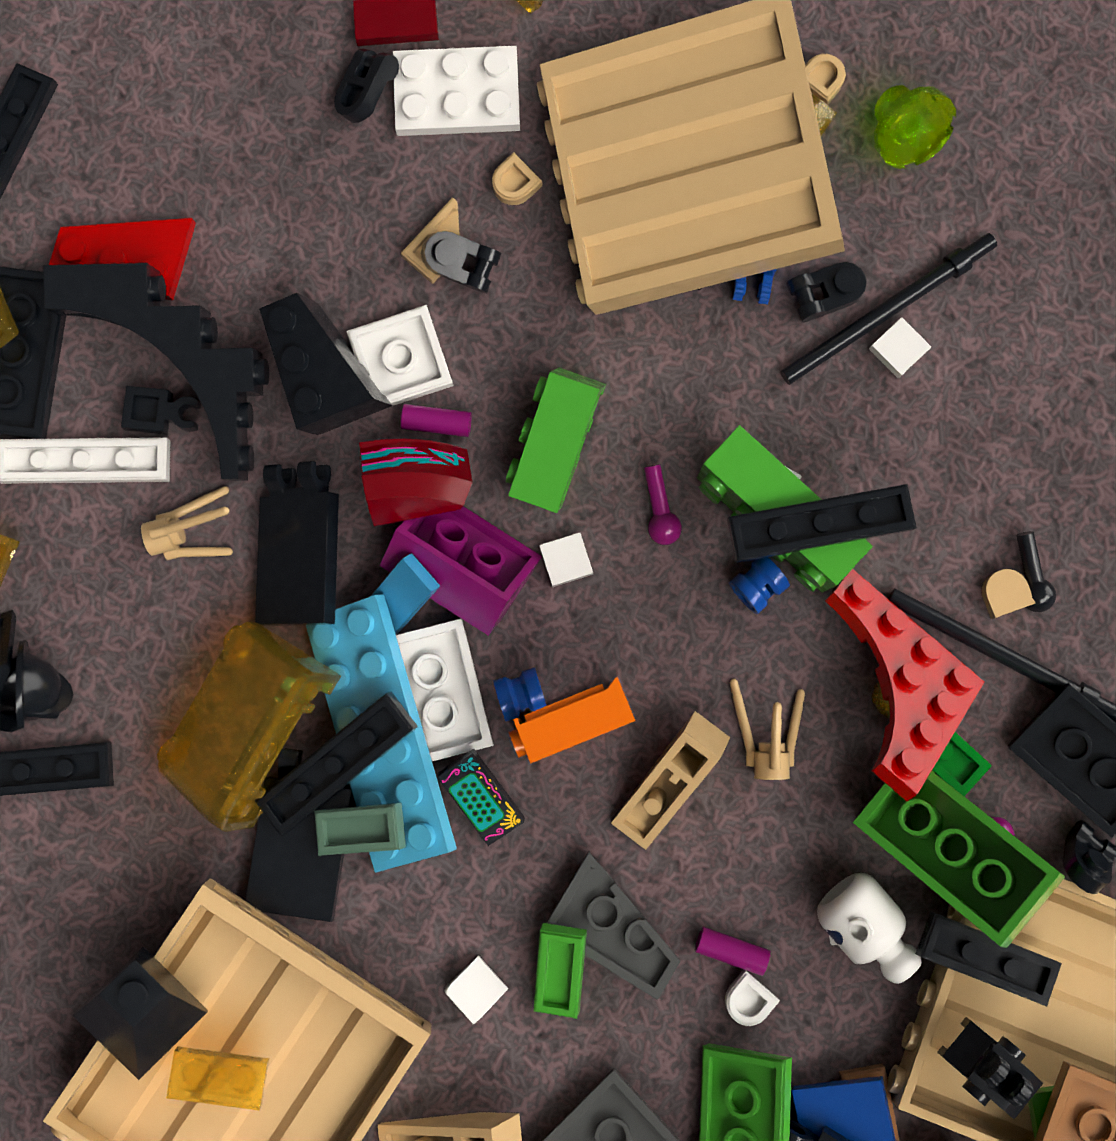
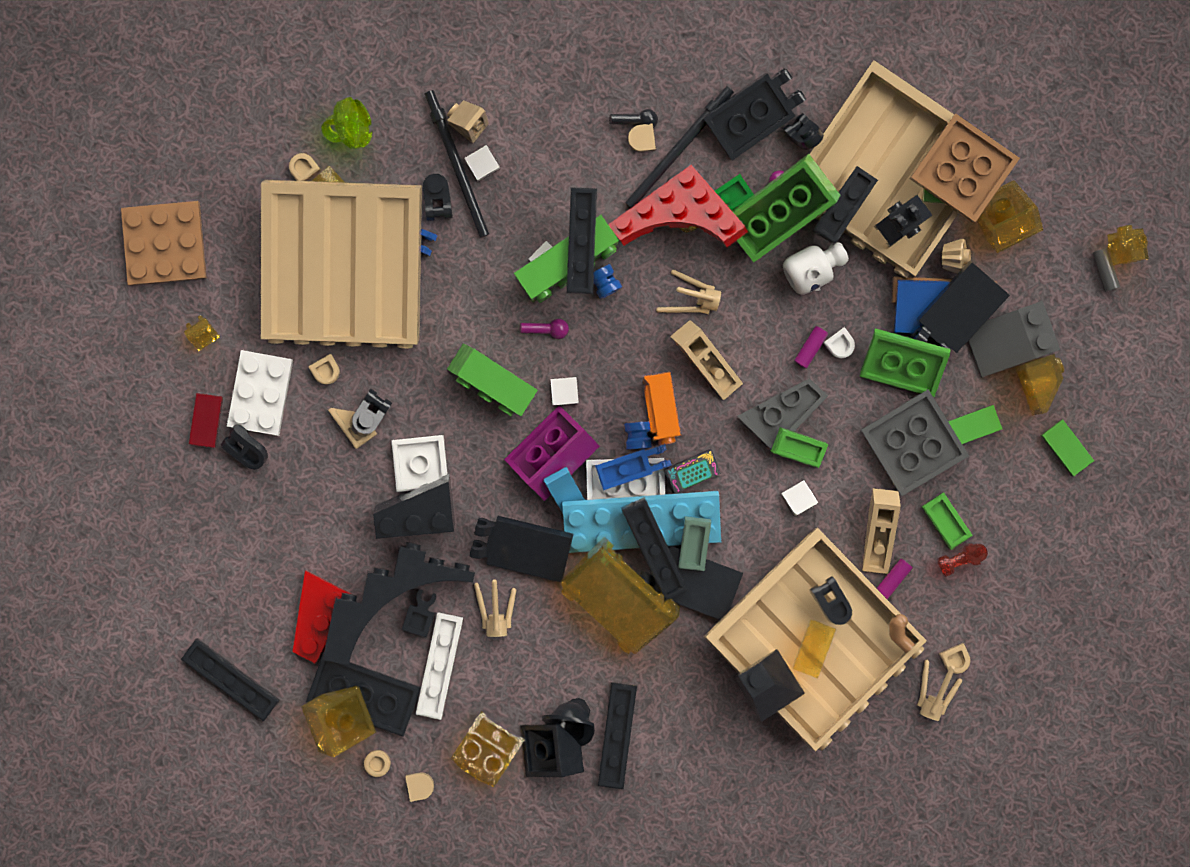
camera: 75 degrees left, 5 degrees up
dark red slope [359,438,473,526] -> none
magenta axle [401,404,472,437] -> none
none -> tan slope [447,100,489,143]
none -> blue hinge [595,444,672,490]
none -> black plate [809,576,852,625]

